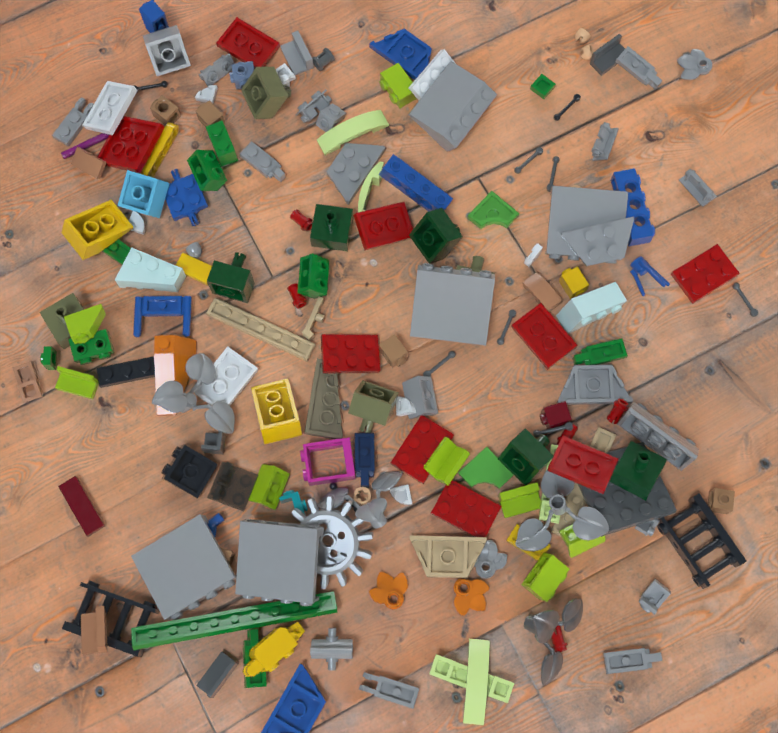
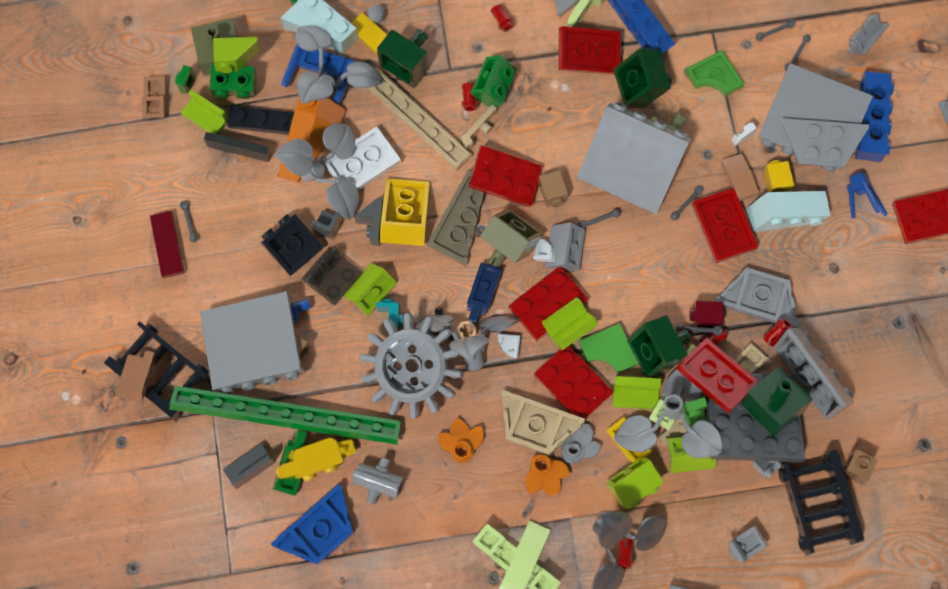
camera: 20 degrees right, 0 degrees up
light grey panel [235,519,324,606] -> none
dark pink window [300,437,356,486] -> none
dark green brick [310,204,354,252] -> none
light grey hinge [359,672,419,709] -> none
green hinge [572,338,628,365] -> none
none -> dark grey hinge [180,201,198,243]
none -> pearl dark grey tile [204,132,271,162]
none -> light grey plant [295,25,383,104]
none -> dark grey slope [354,197,383,246]
none -> bright green bracket [683,398,708,431]

